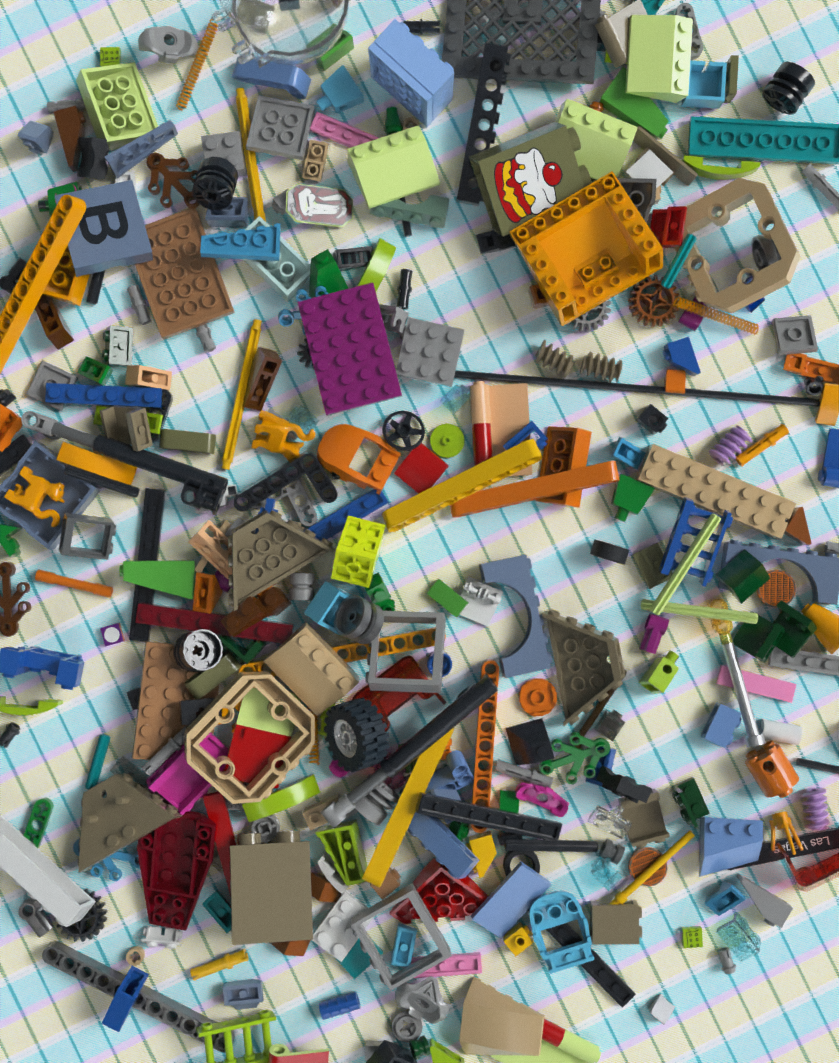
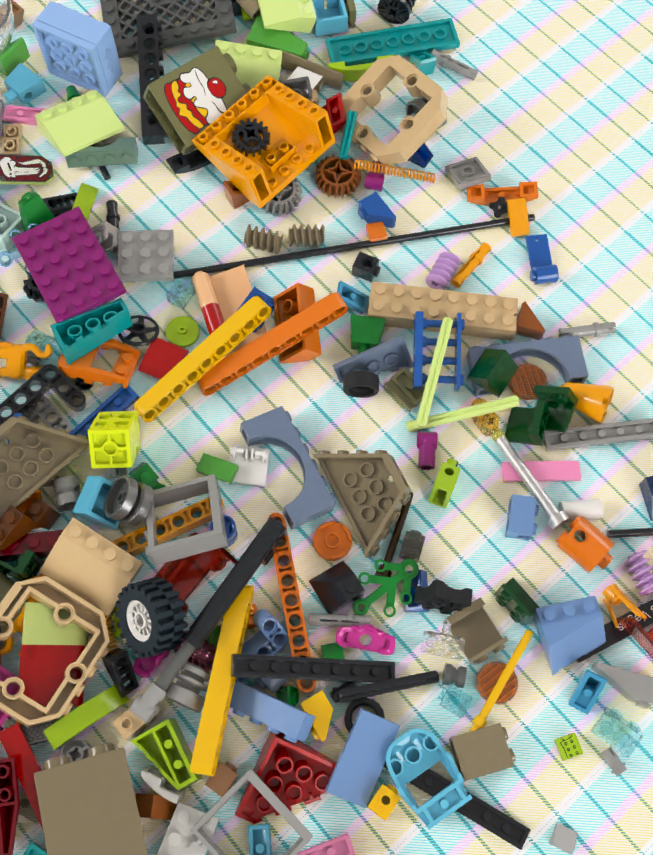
camera: 25 degrees left, 20 degrees down
none -> teal wedge [50,298,132,365]
none -> black slope [102,648,139,698]
none -> black gear [232,118,270,157]
none -> sand blue wing [332,335,413,383]
none -> teal slope [410,51,437,76]

